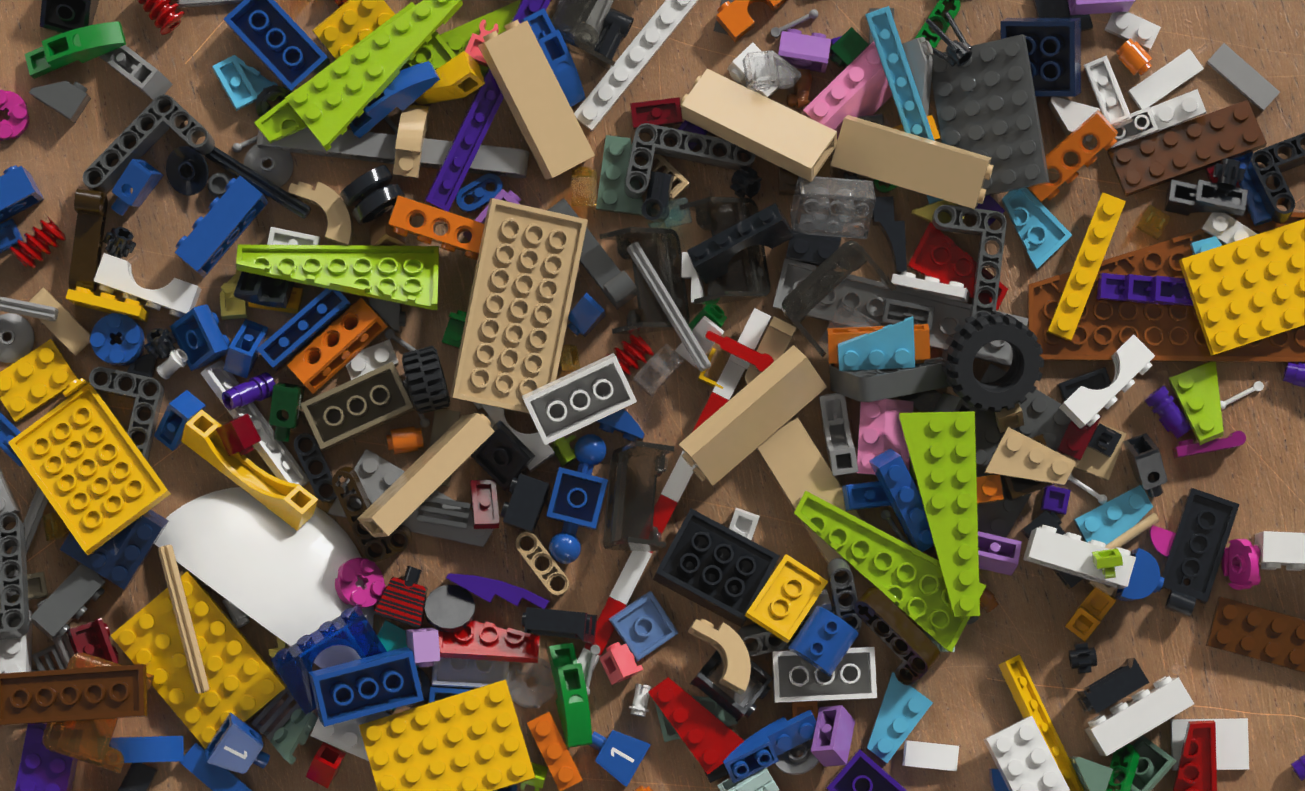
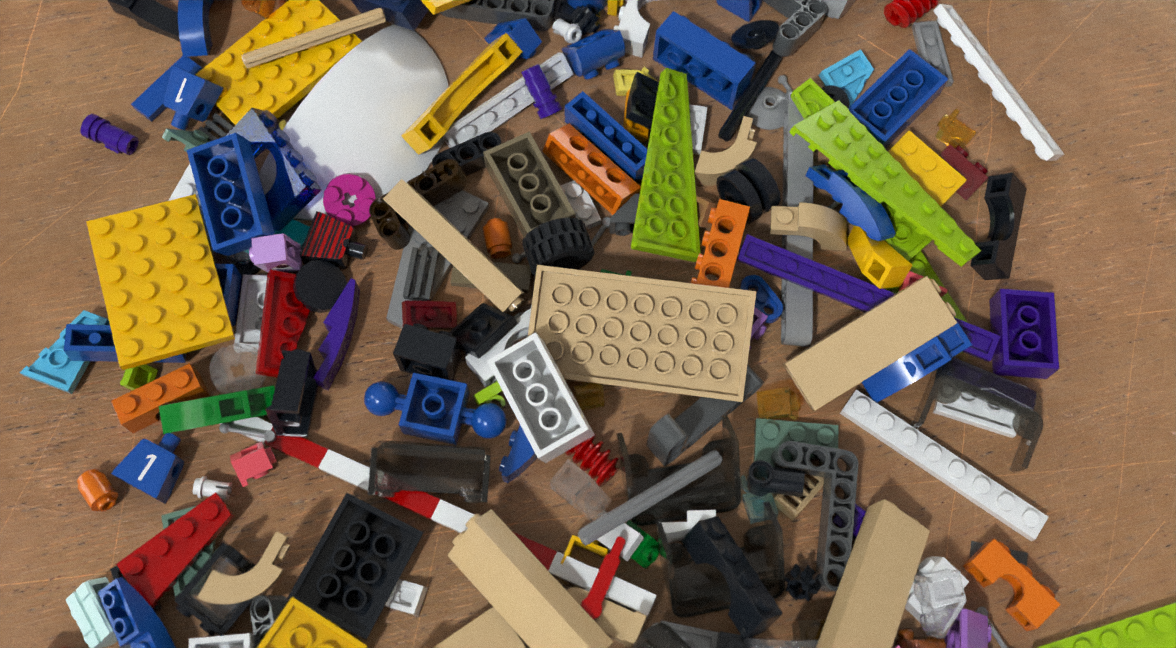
camera: 85 degrees right, 15 degrees down
dark red brick [216,413,261,456] -> none
blue slope [223,319,269,379] -> none
dark green torso [269,382,305,442] -> none
red brick [306,742,346,789] -> none
tan beam [516,532,569,596] -> none
blue slope [567,293,605,337] -> none
black piece [593,8,634,61] -> none
medium blue tile [609,591,678,661] -> none
dark red plate [630,97,683,129] -> none

